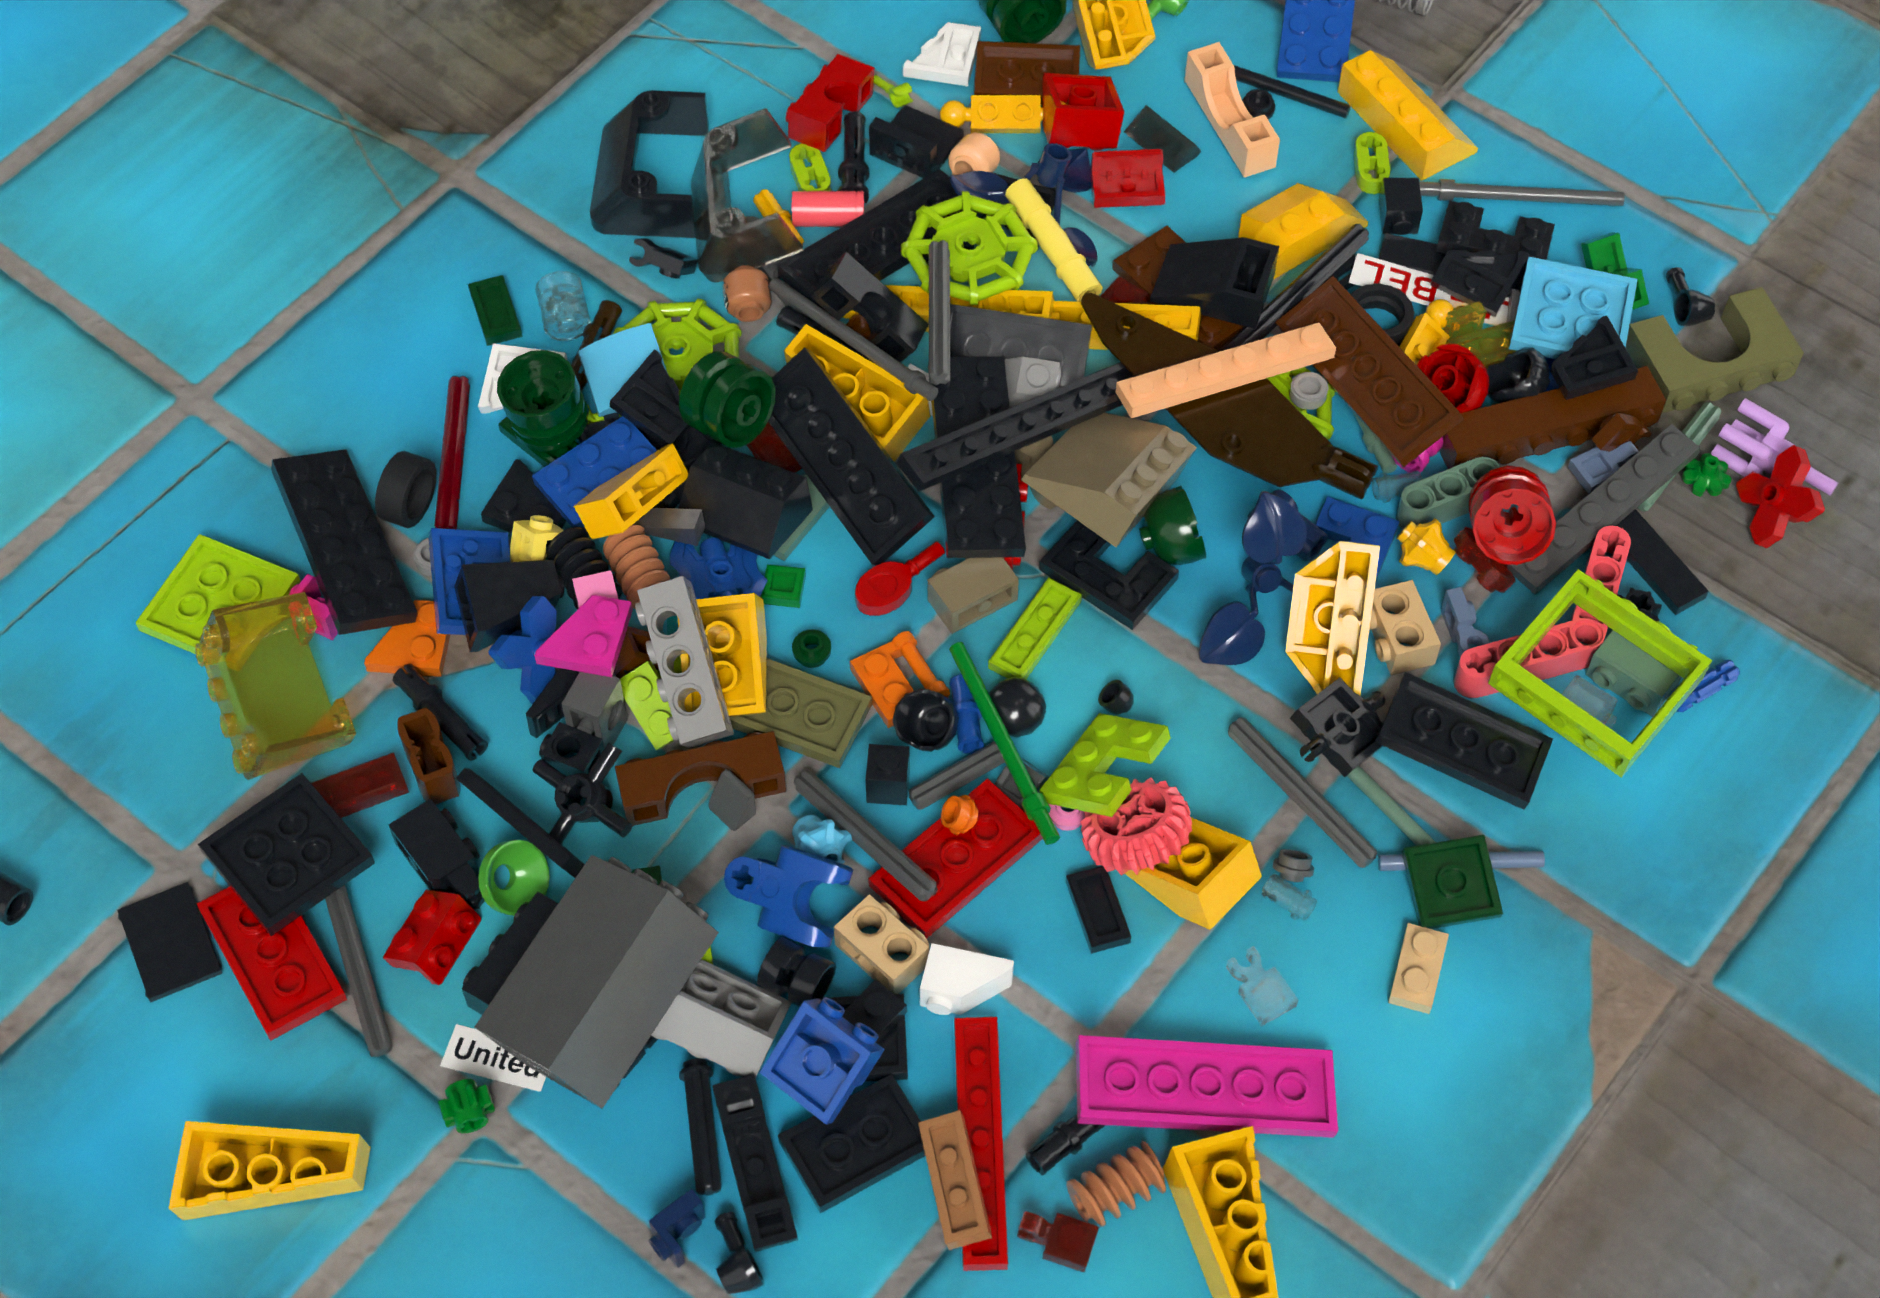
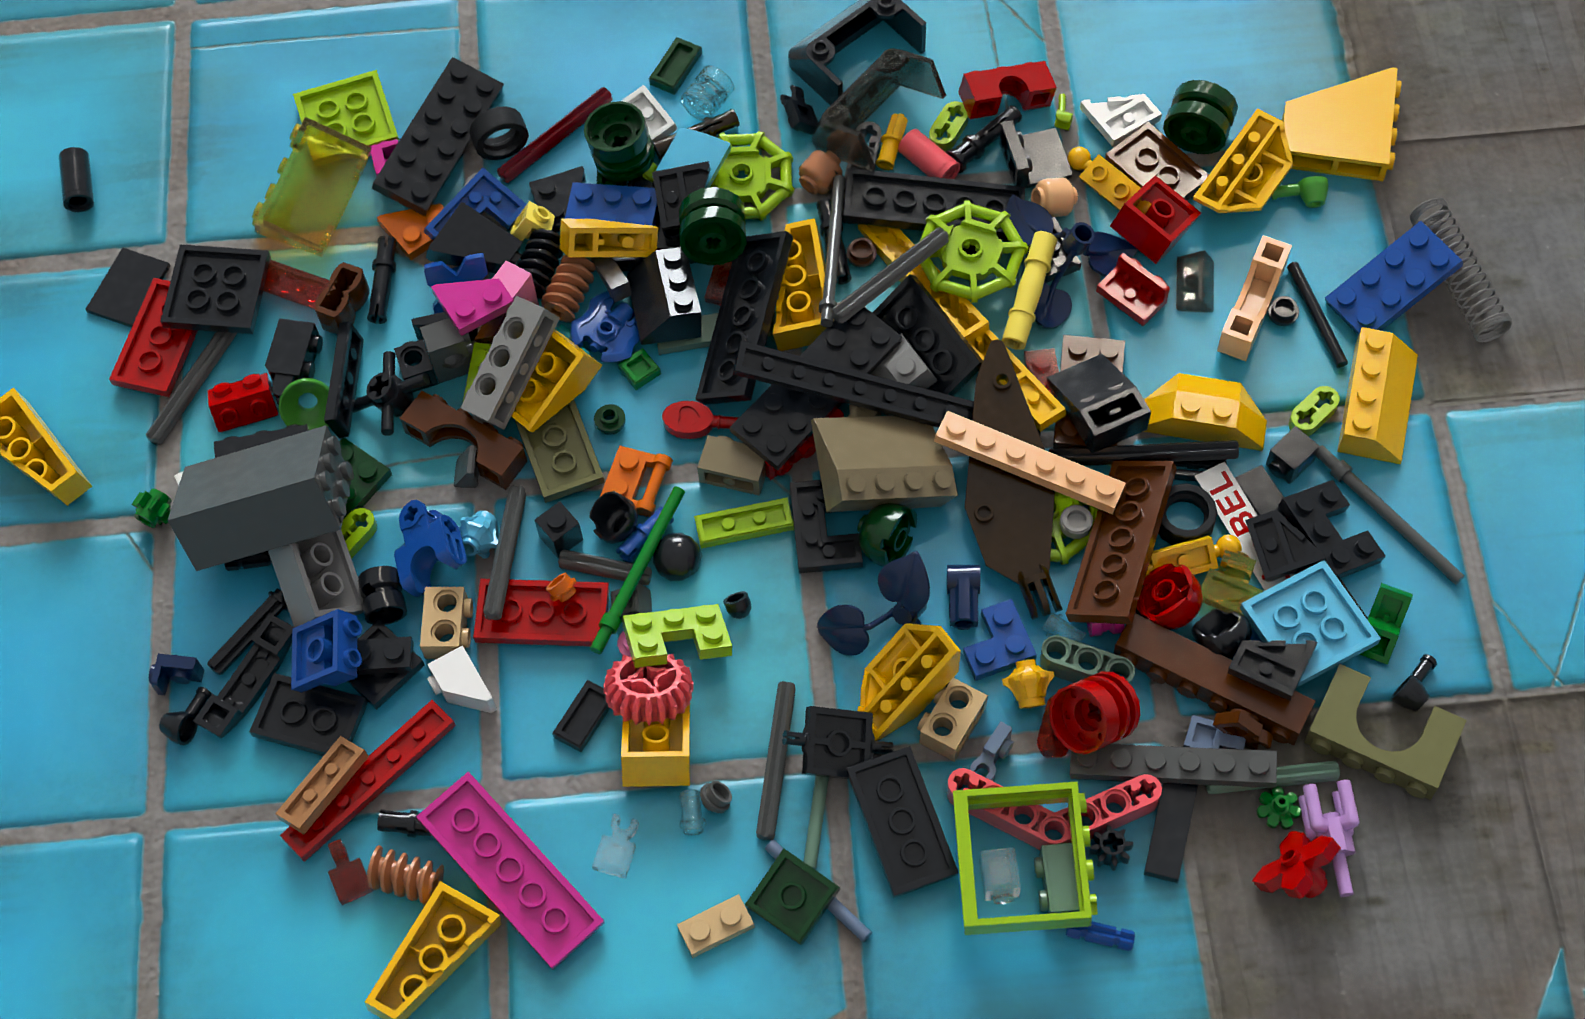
camera: 50 degrees right, 5 degrees up
black arch [810,252,929,363] -> none

